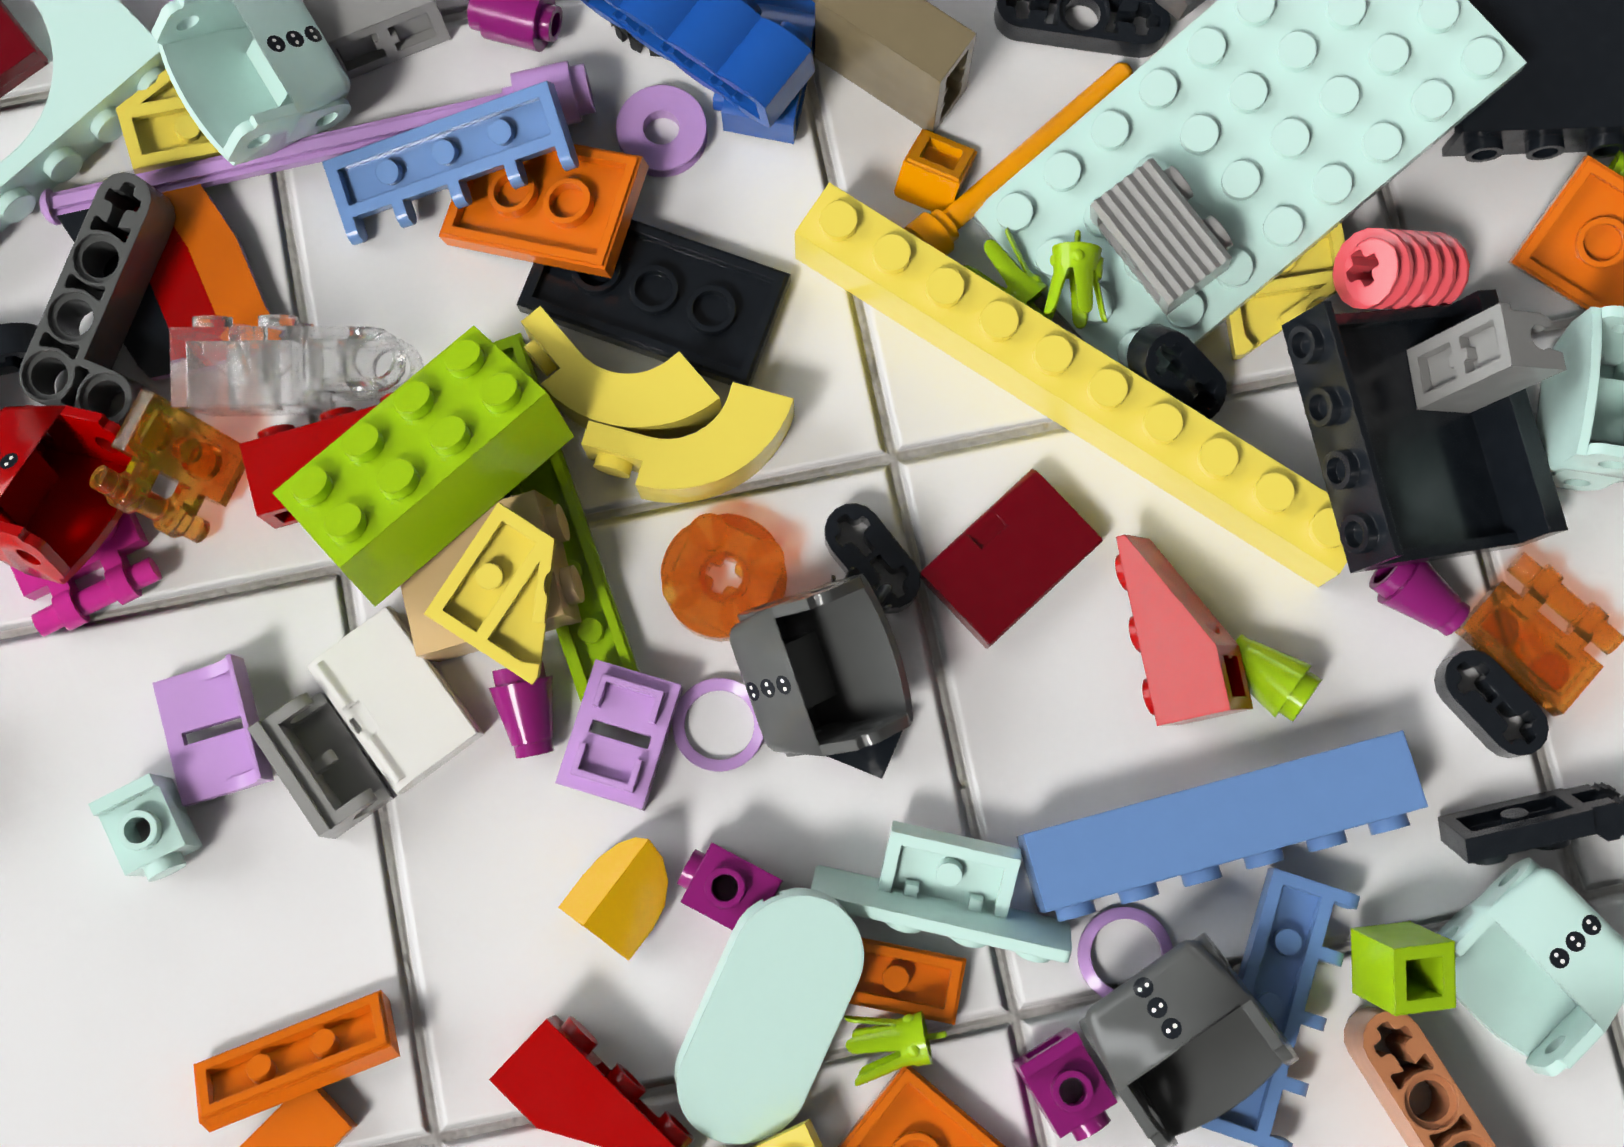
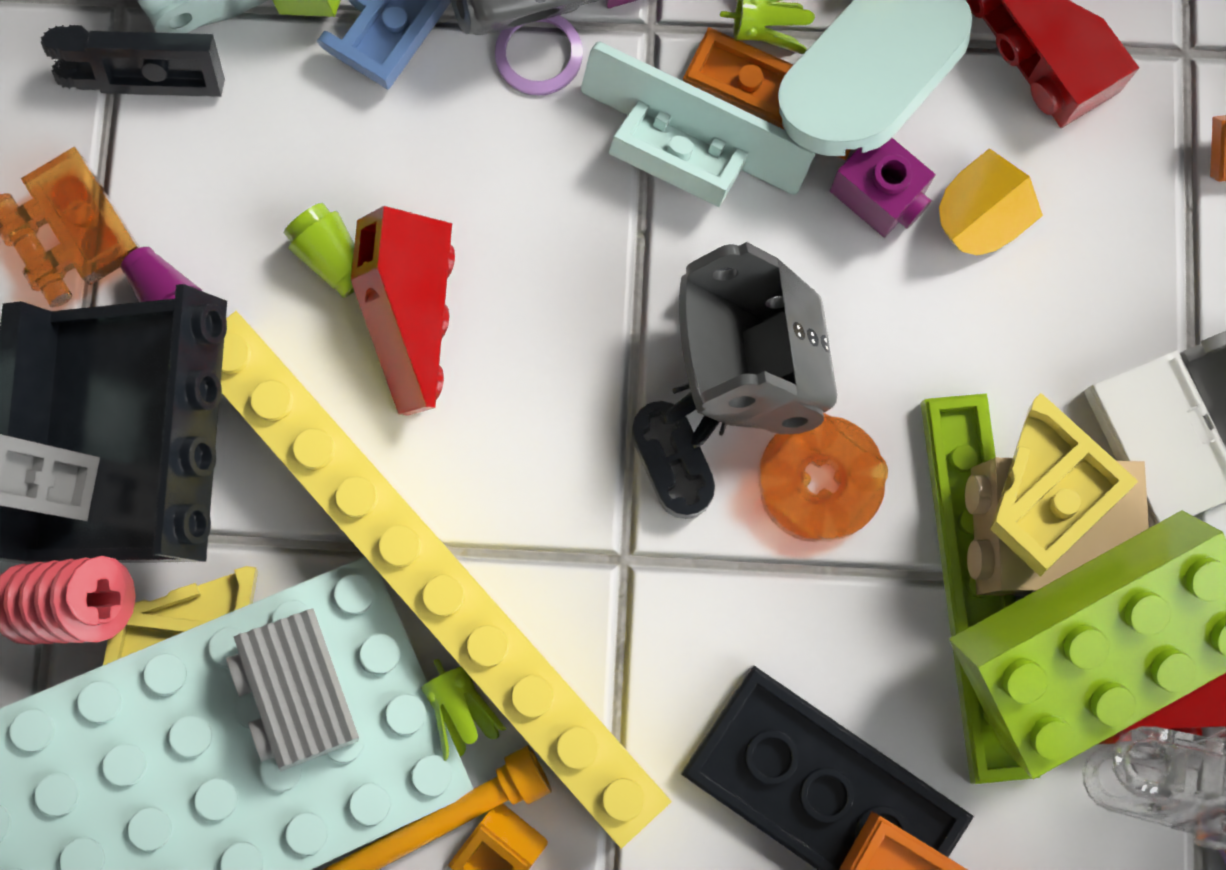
camera: 165 degrees left, 0 degrees up
magenta cone [489,661,554,759] -> none
light yellow arch [521,306,722,439] -> none
lavender piece [555,659,683,811] -> none
light yellow arch [581,382,794,503] -> none
lavender piece [672,678,764,772] -> none
dark red piece [920,468,1103,649] -> none
medium blue brick [1016,730,1428,922] -> none
lime piece [1043,230,1108,329] -> none
black beam [1127,324,1227,419] -> none
black beam [1434,650,1549,758] -> none

